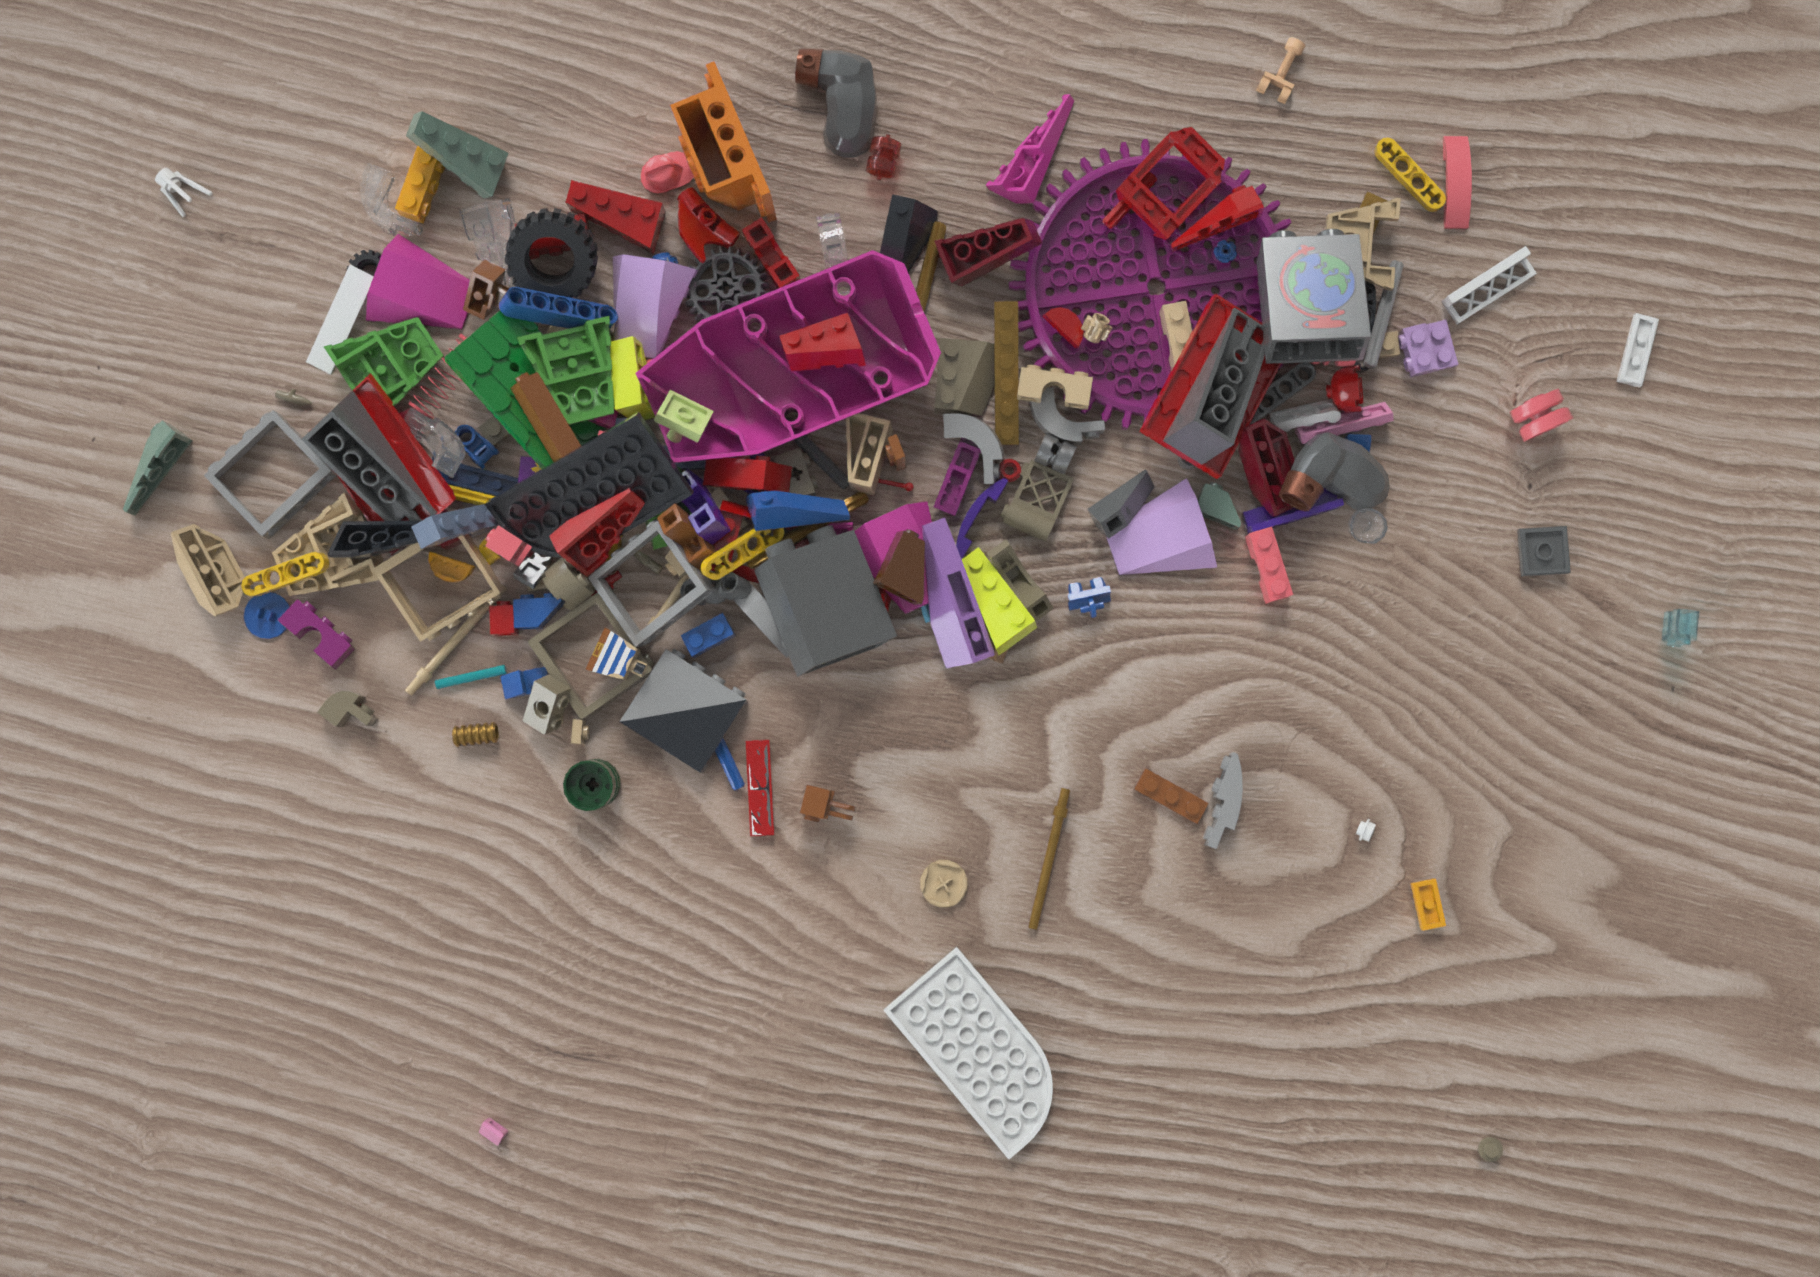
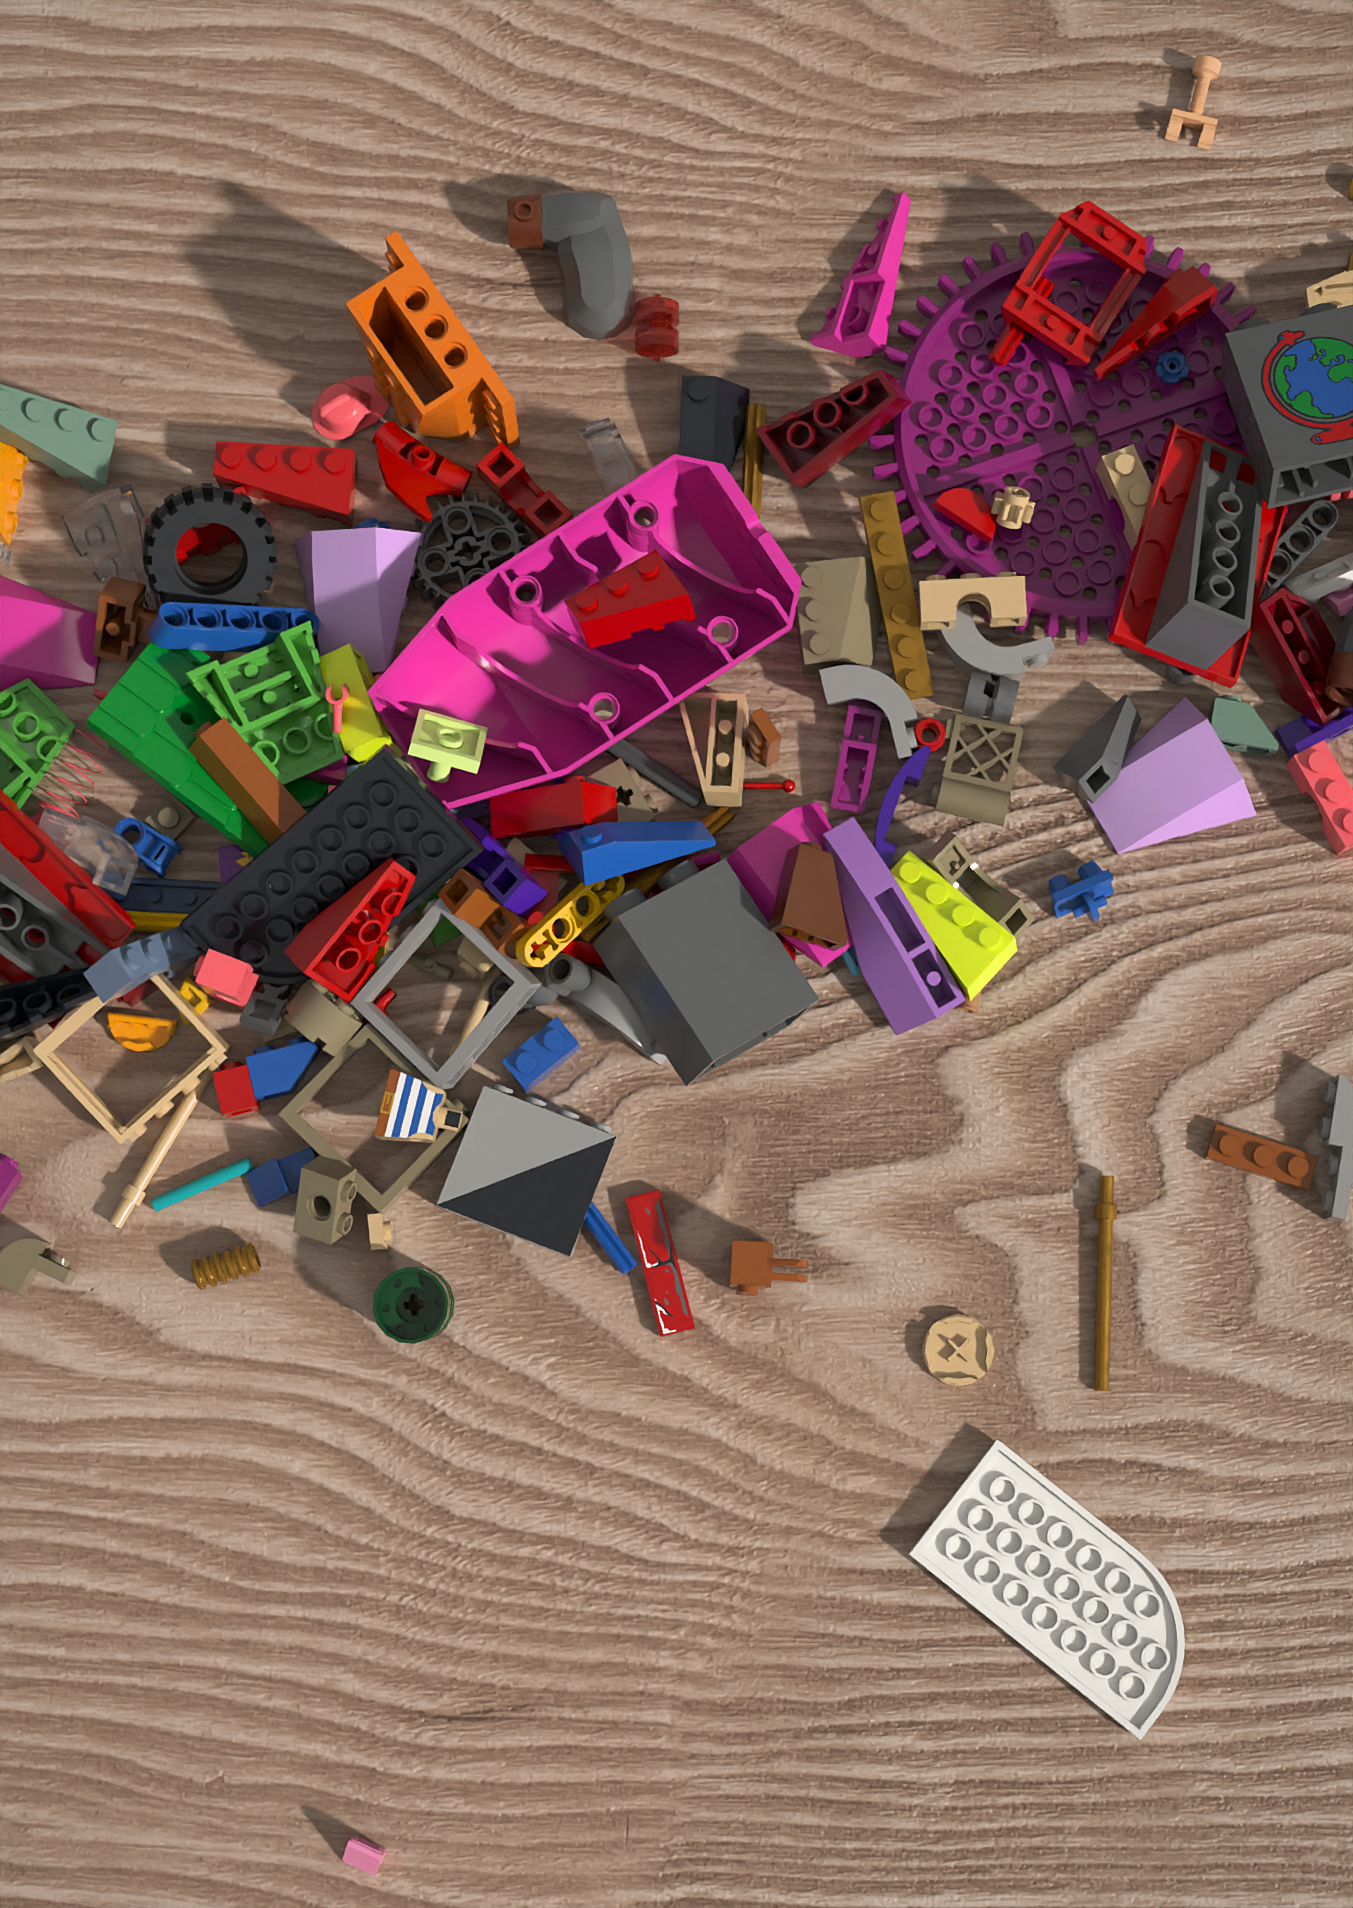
camera: 15 degrees left, 5 degrees down
none -> coral hand [325,684,350,733]

